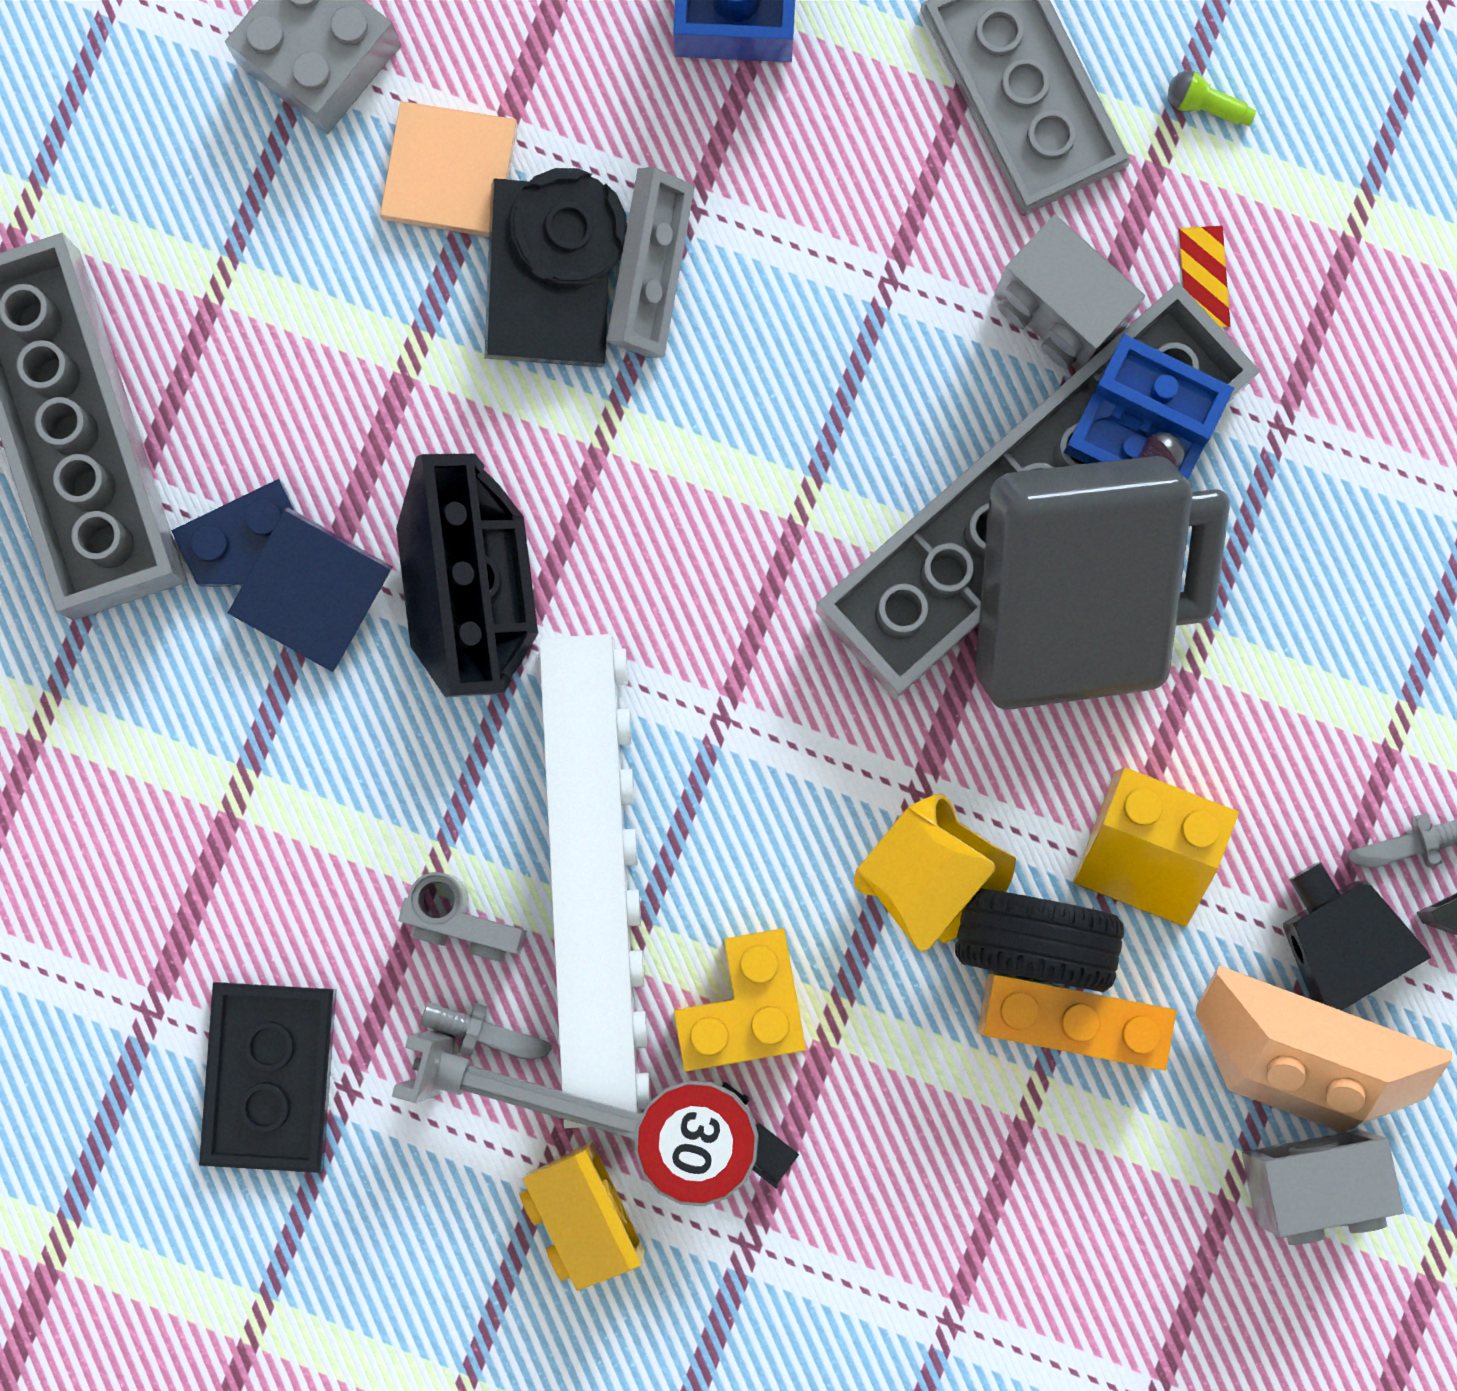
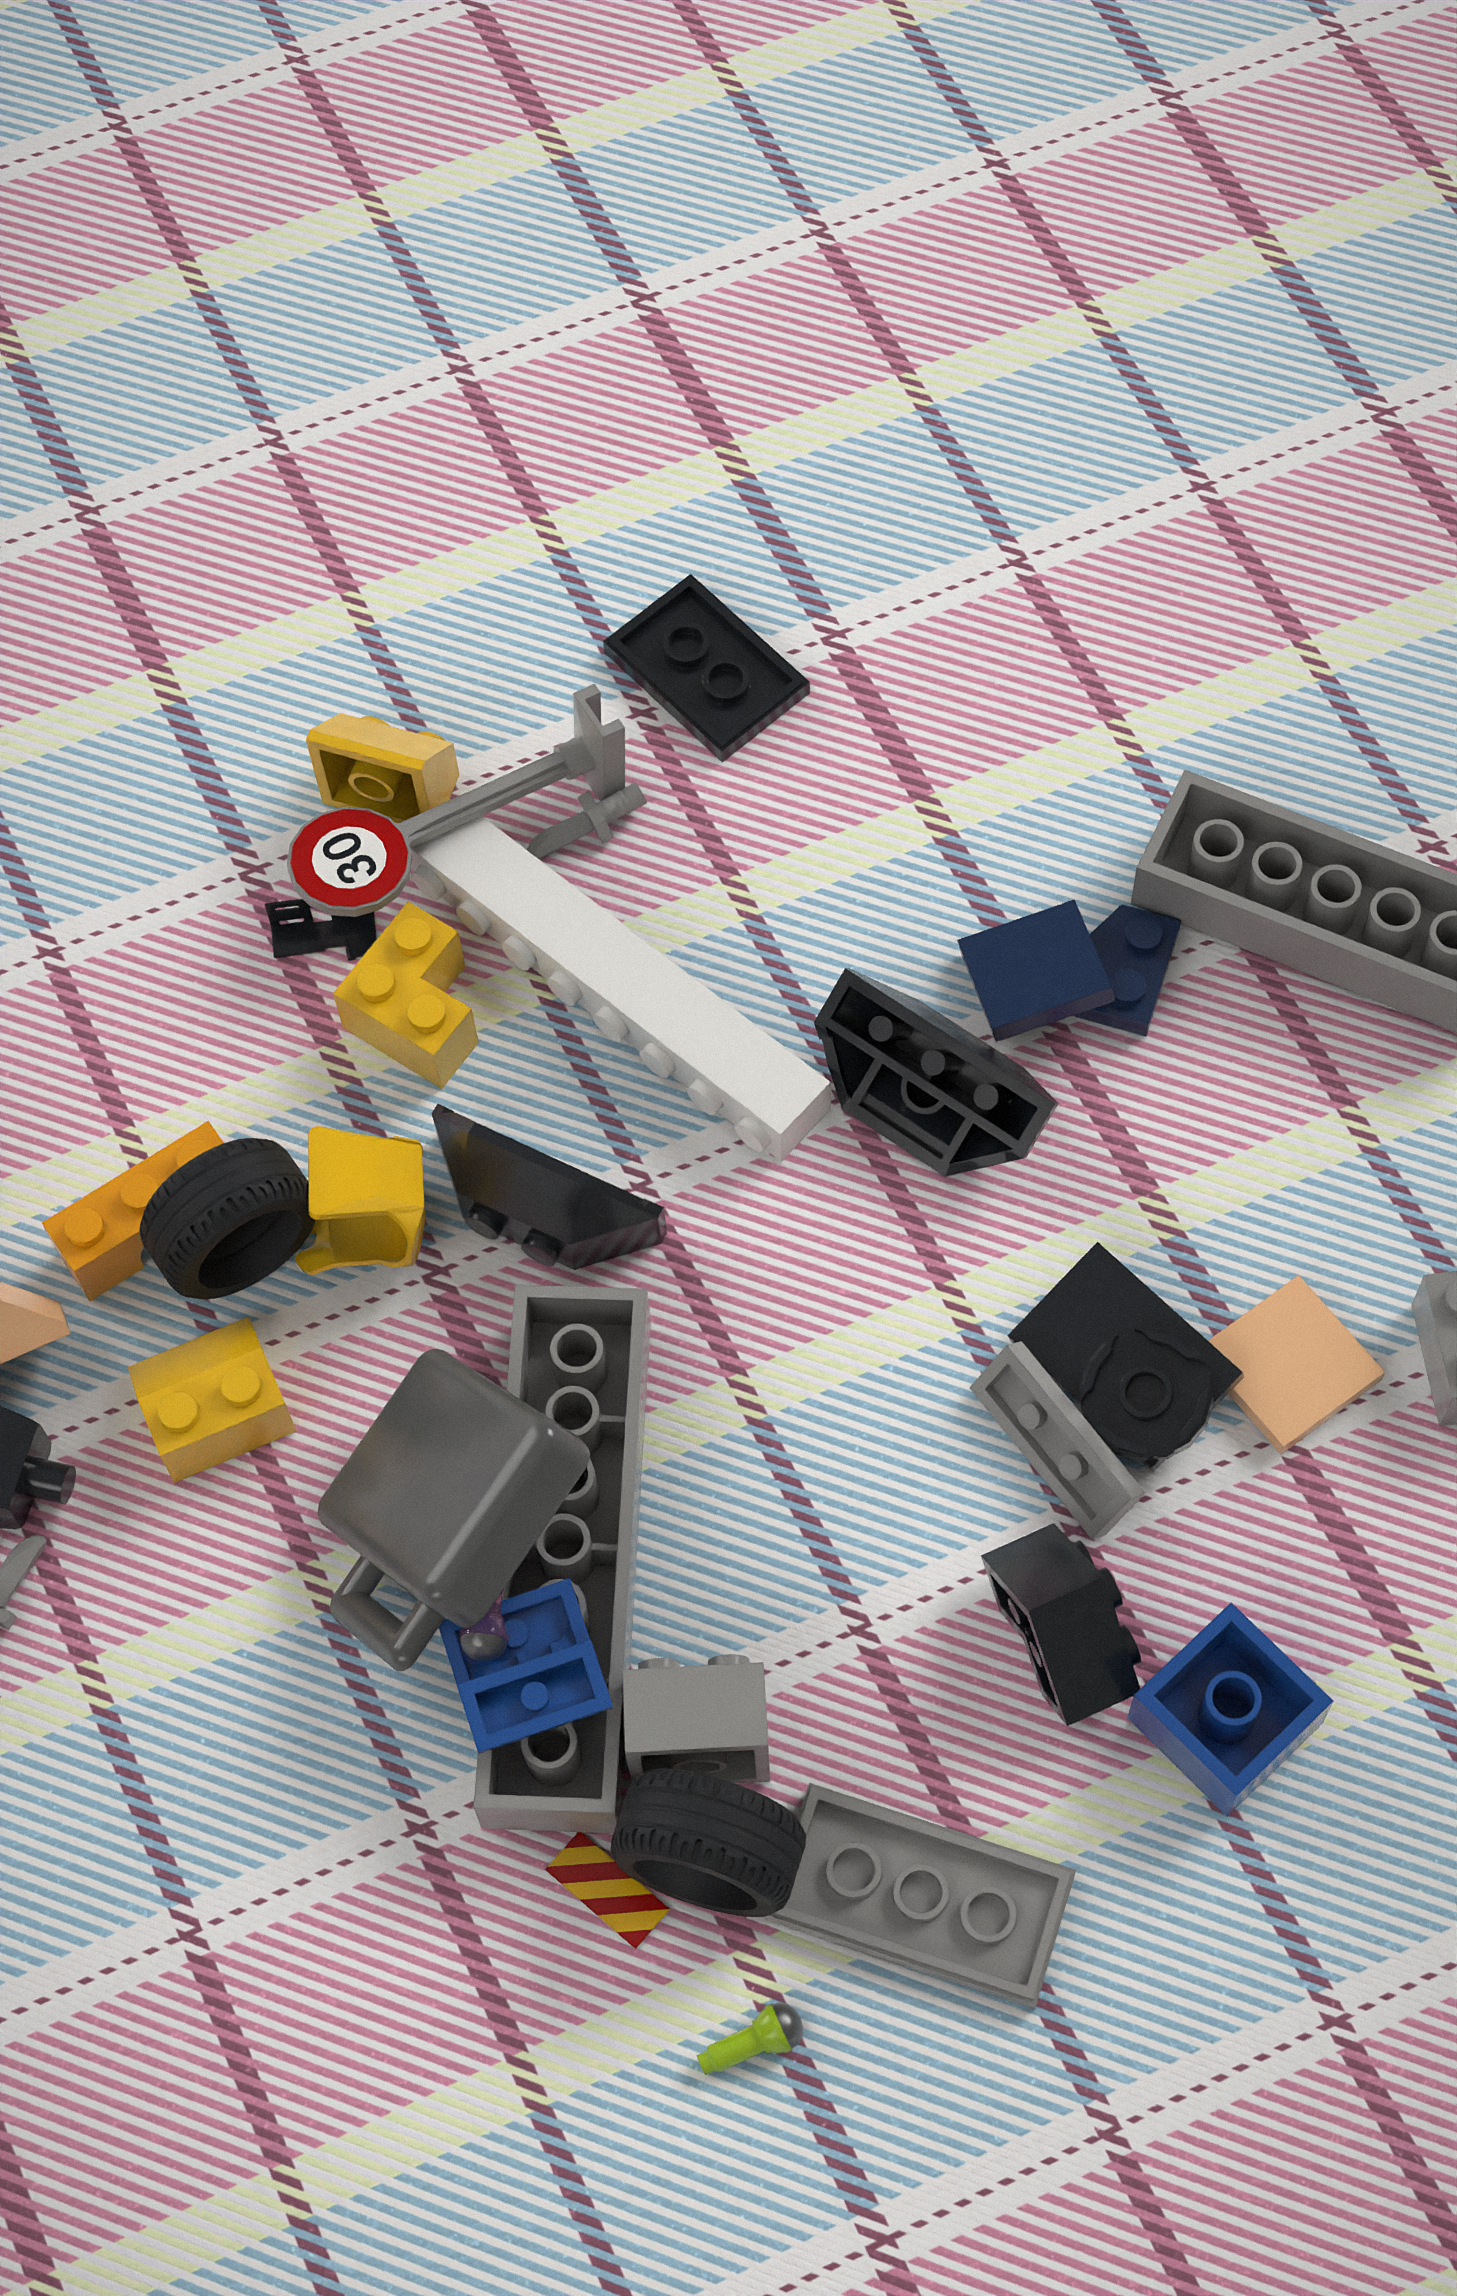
camera: 135 degrees right, 20 degrees down
light grey plate [398,872,527,962] -> none
none -> black wedge [431,1104,667,1270]
none -> black tyre [611,1768,806,1917]
none -> black brick [981,1523,1141,1726]

